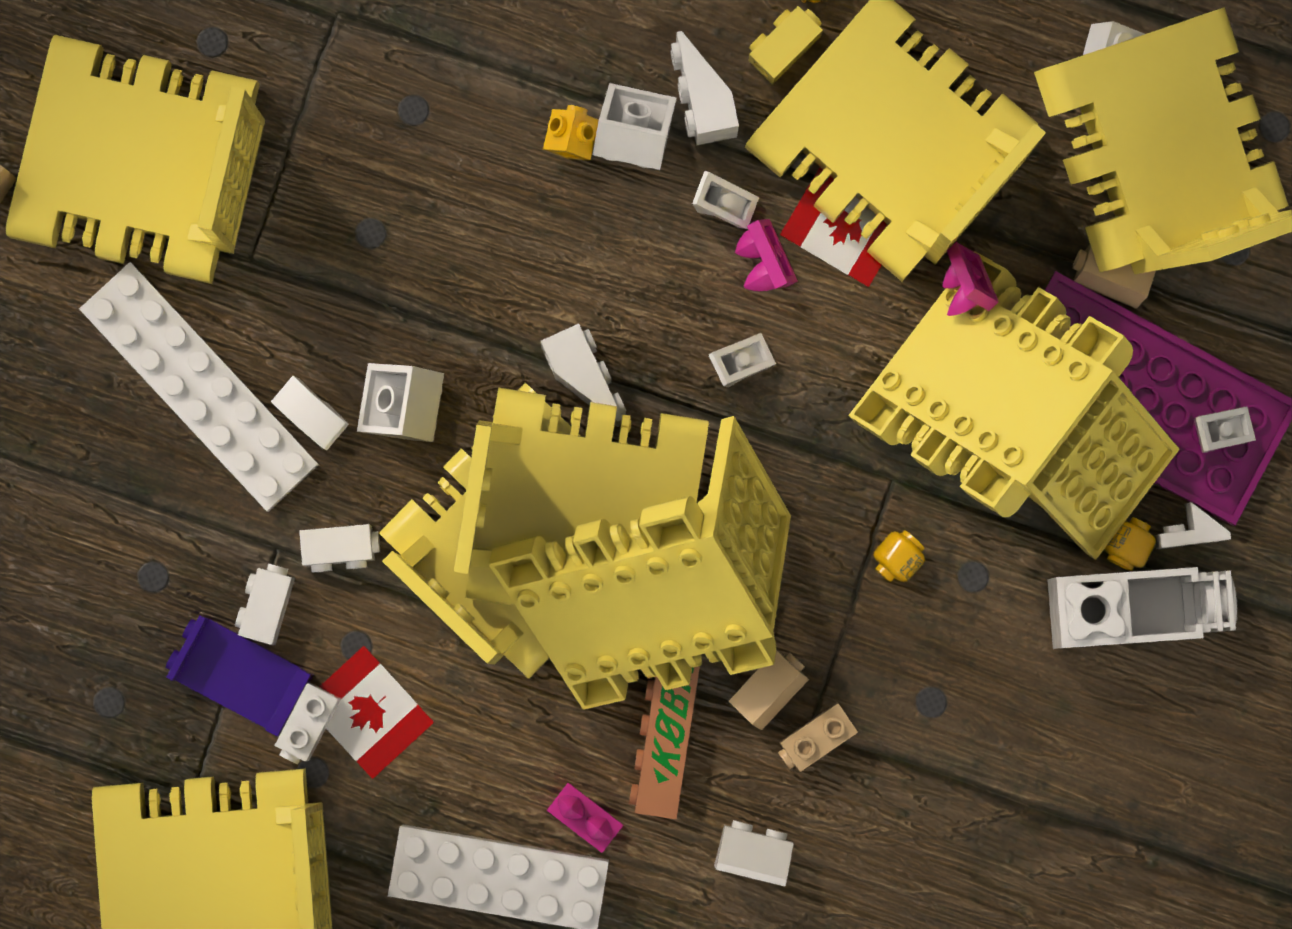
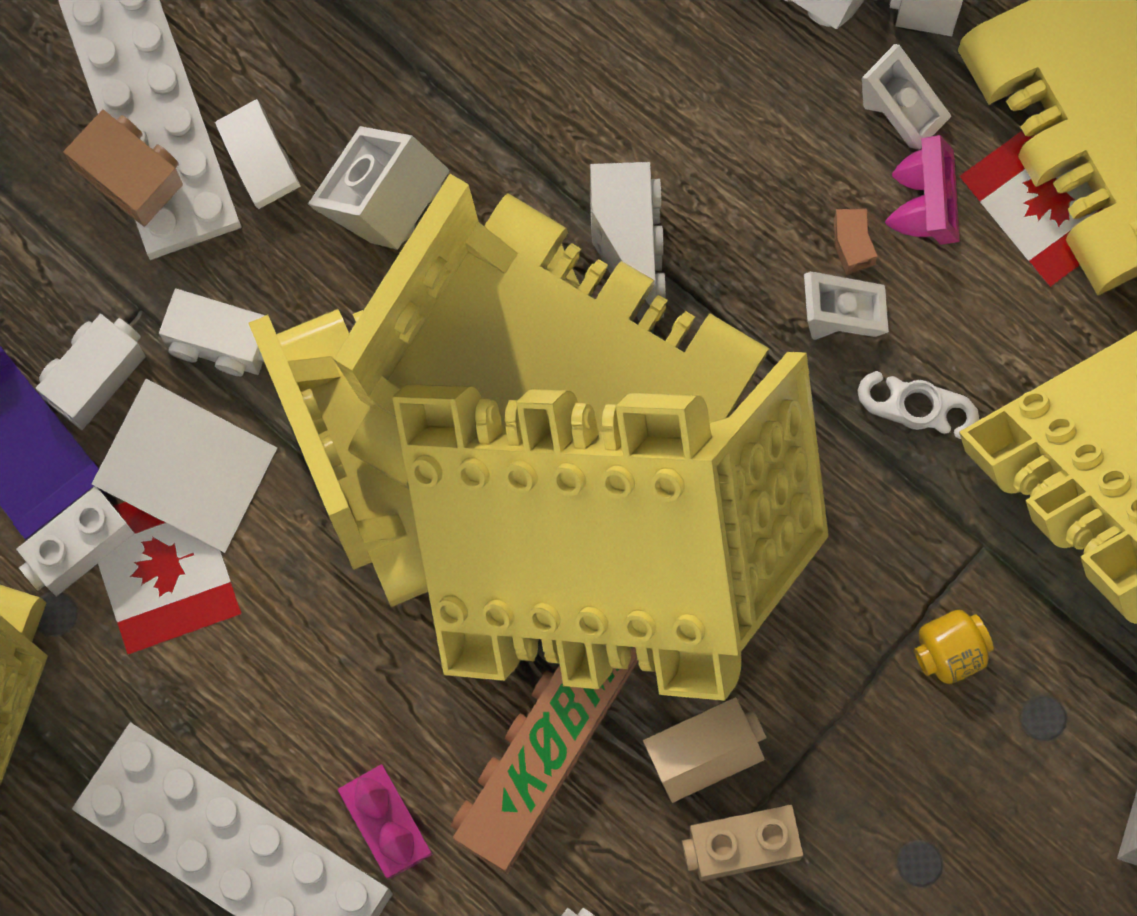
camera: 30 degrees right, 10 degrees down
none -> medium nougat brick [63,109,183,227]
none -> white sticker [92,379,277,553]
none -> nougat piece [834,209,877,275]
none -> white piece [858,371,979,439]

